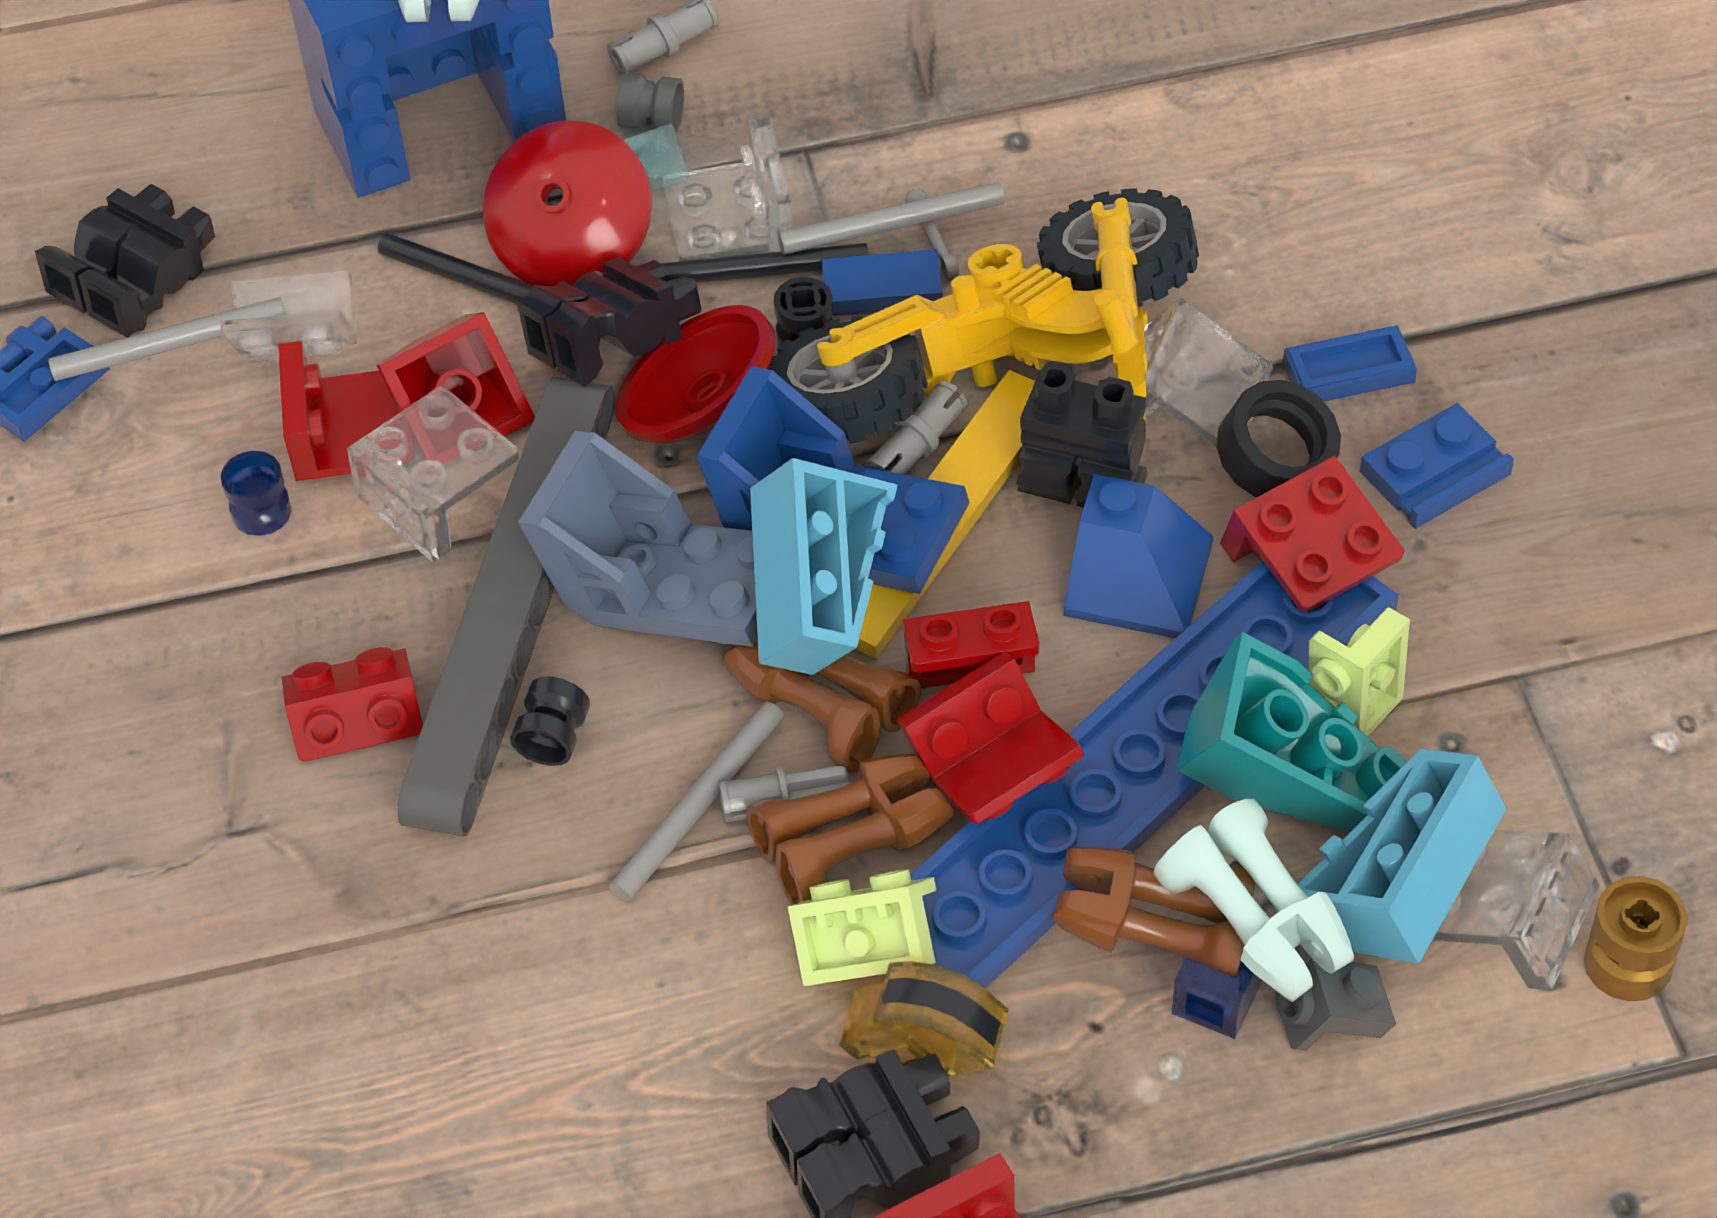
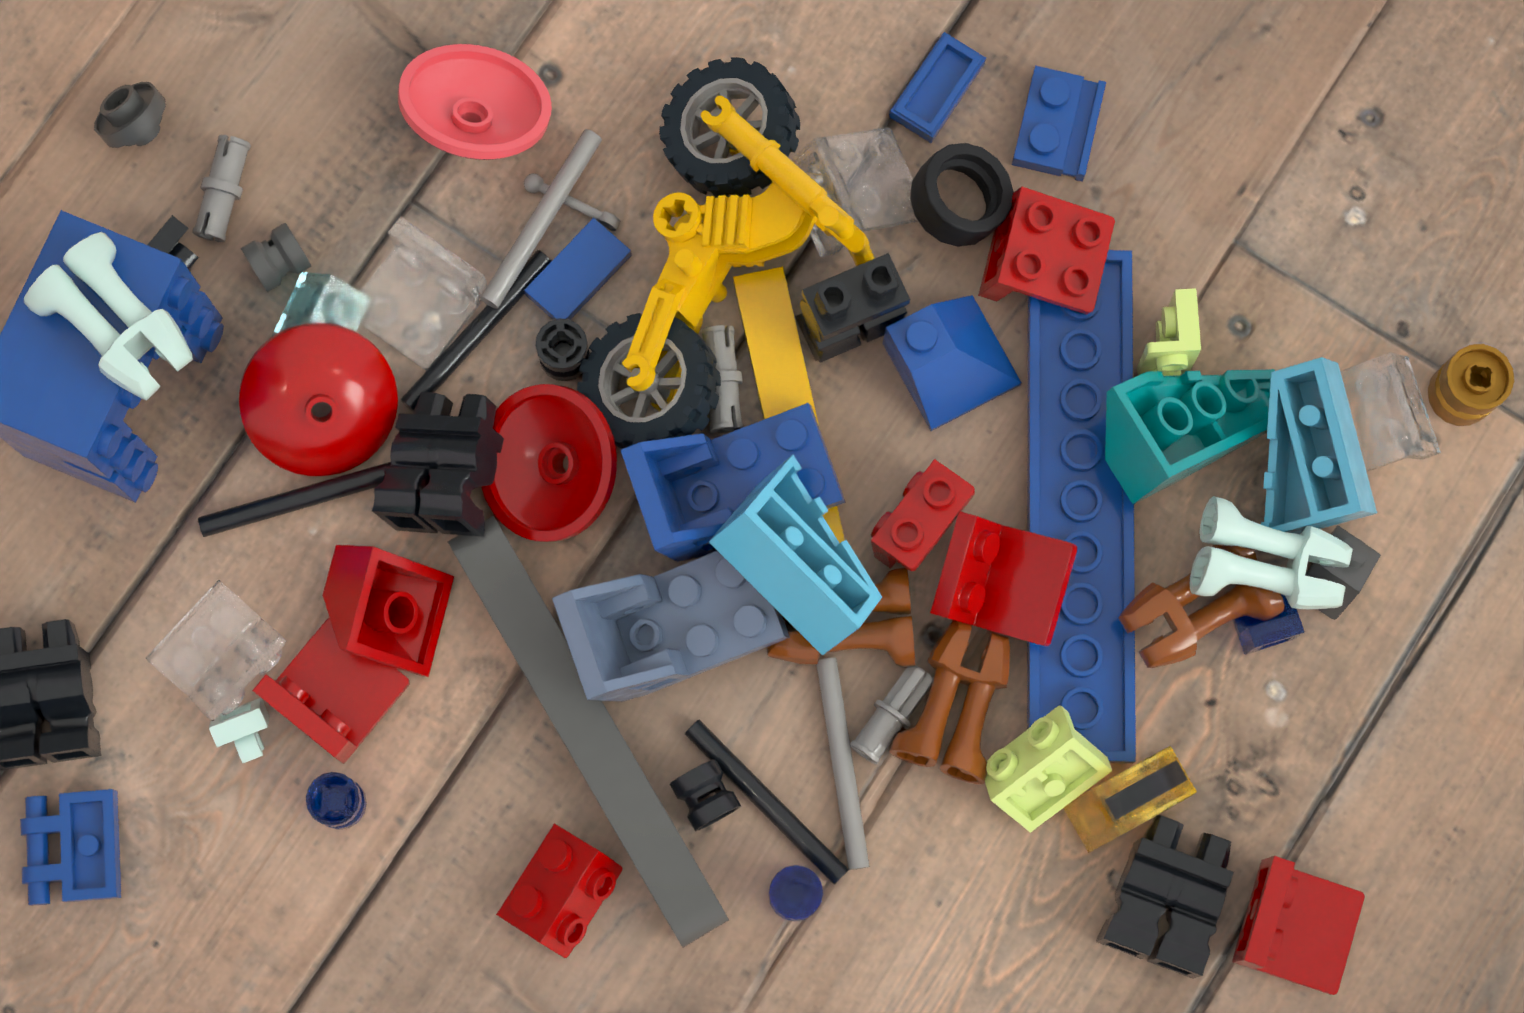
camera: 50 degrees left, 25 degrees up
light grey bar [48,297,287,381] -> none
clear bracket [347,386,519,563] -> none
none -> black tile [148,215,199,269]
none -> light aqua tile [209,698,270,763]
none -> coral dish [398,44,552,160]
none -> black bar [685,719,849,885]
none -> clear blue wheel [768,865,823,922]

